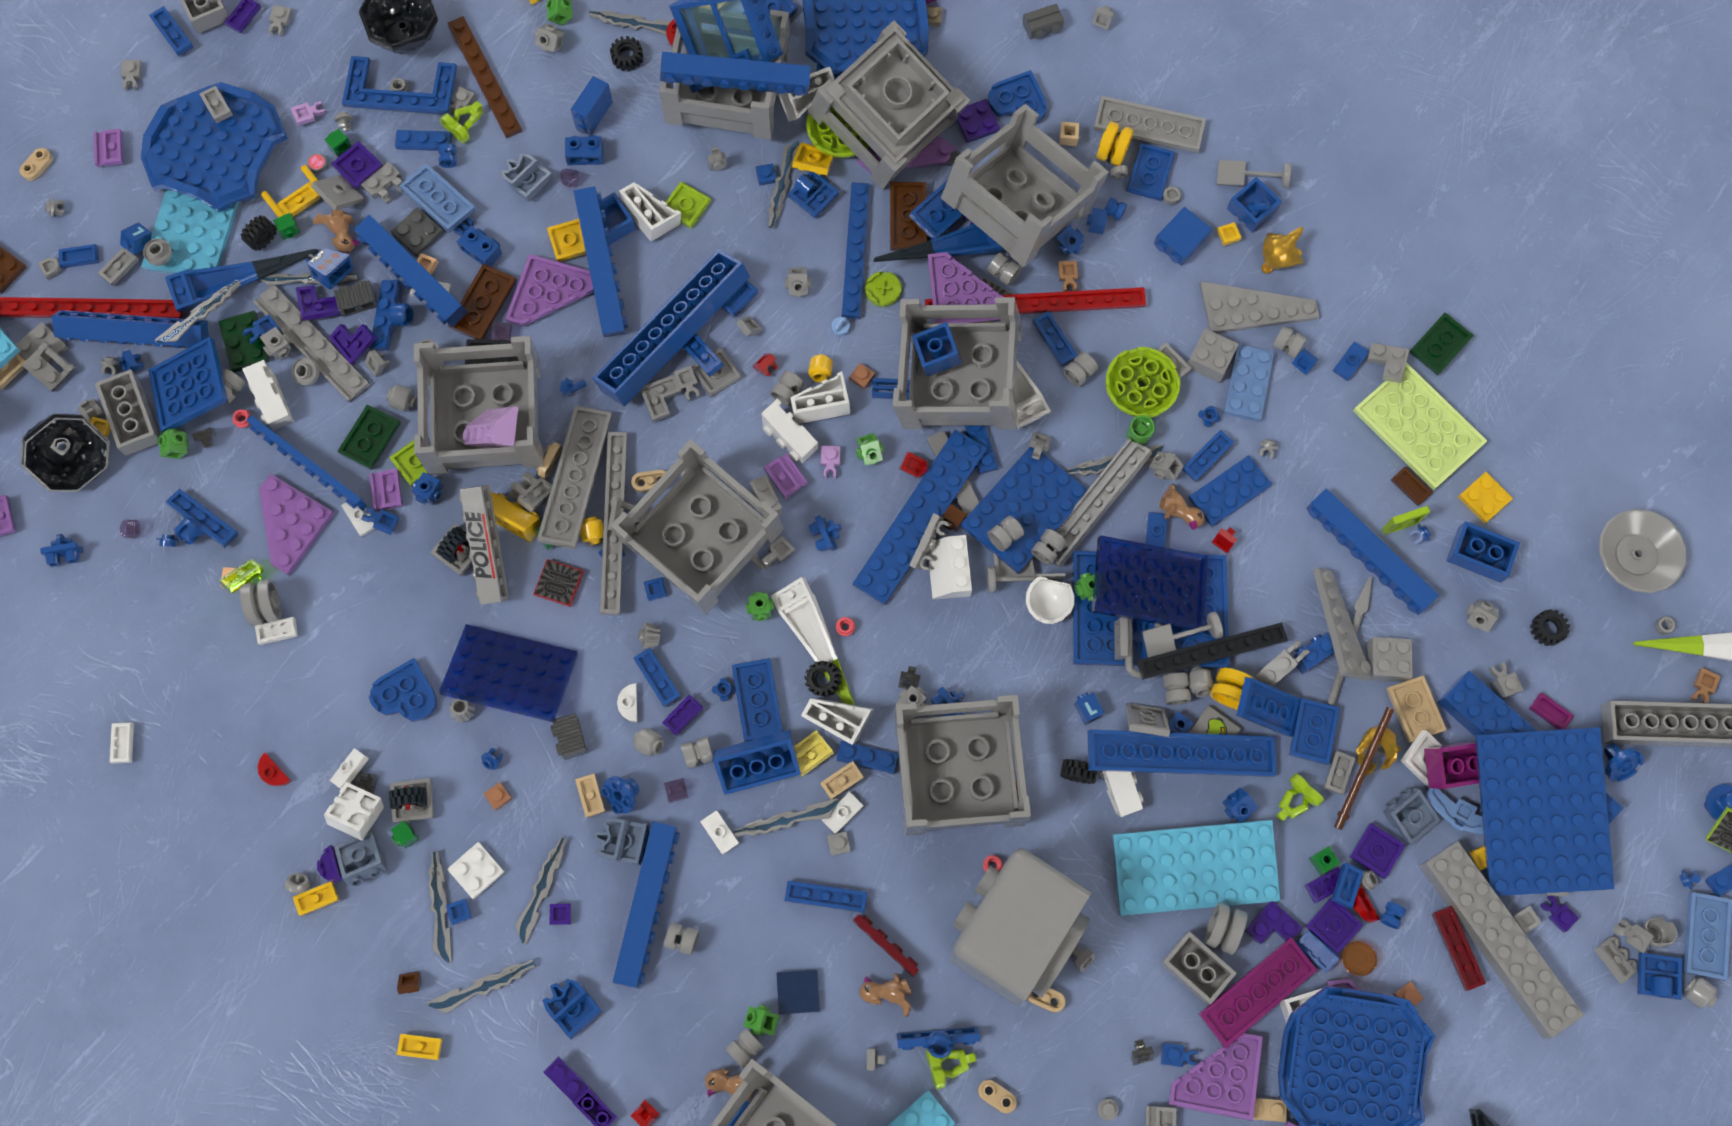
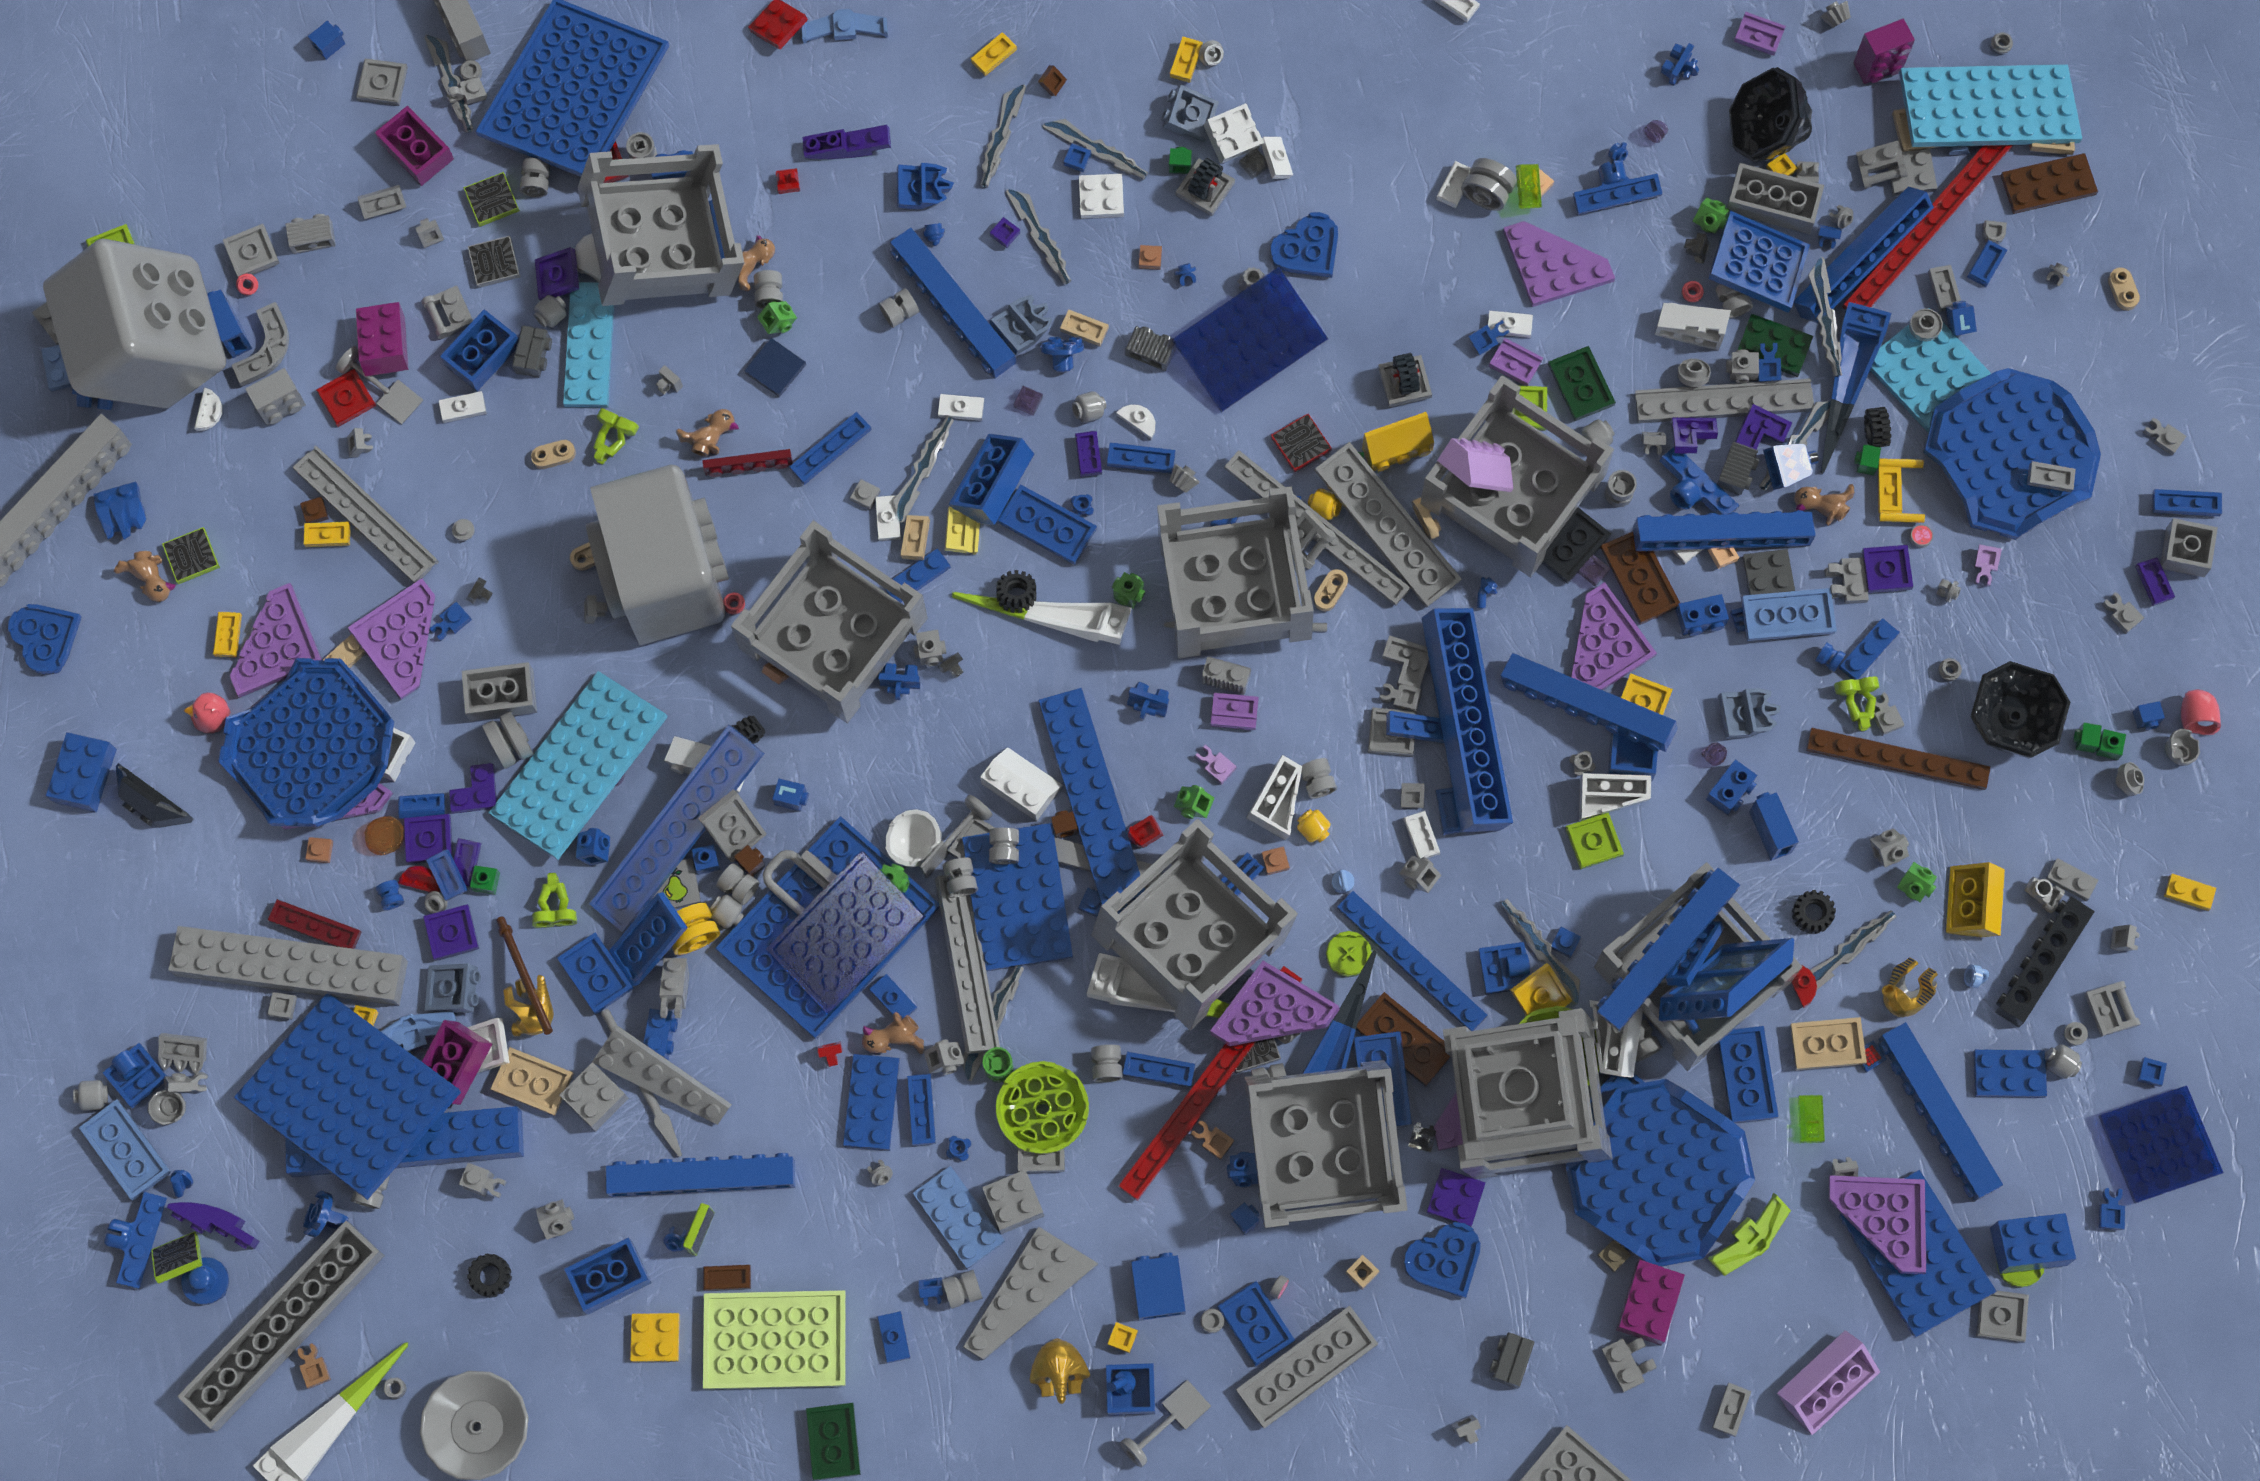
camera: 135 degrees right, 0 degrees up
medium lavender plate [94,129,124,167] -> none
blue plate [246,415,367,511] -> none
red plate [257,752,292,787] -> none
light grey plate [311,175,364,210] -> none
dark purple tile [317,845,343,882] -> none
green plate [324,128,352,157] -> none
blue plate [342,56,457,114] -> none
blue brick [412,472,444,505] -> none
light grey brick [459,484,509,604] -> none
light grey plate [509,471,552,512] -> none
light grey wheel [681,736,713,769] -> none
light grey plate [707,147,728,171] -> none
red tile [752,353,778,376] -> none
white wedge [761,398,818,464] -> none
light grey plate [762,536,795,569] -> none
white wedge [801,698,874,745] -> none
coral plate [836,617,855,637] -> none
blue plate [896,1027,981,1058] -> none
light grey plate [909,513,950,571] -> none
blue brick [912,322,963,377] -> none
light grey plate [1029,432,1051,460] -> none
yellow wheel [1096,121,1134,166] -> none
blue wheel [1105,197,1127,221] -> none
black plate [1137,622,1288,680] -> none
light grey piece [1142,612,1223,657] -> none
magenta plate [1198,937,1317,1048] -> none
light grey plate [1323,751,1355,796] -> none
light grey plate [1368,343,1410,383] -> none
magenta tile [1528,692,1574,730] -> none
dark purple plate [1540,896,1579,933] -> none
none -> dark purple slope [167,1202,260,1249]
none -> reddish brown plate [734,845,765,876]
none -> blue plate [923,223,945,246]
none -> white plate [1403,811,1440,859]
none -> light grey plate [1569,751,1595,776]

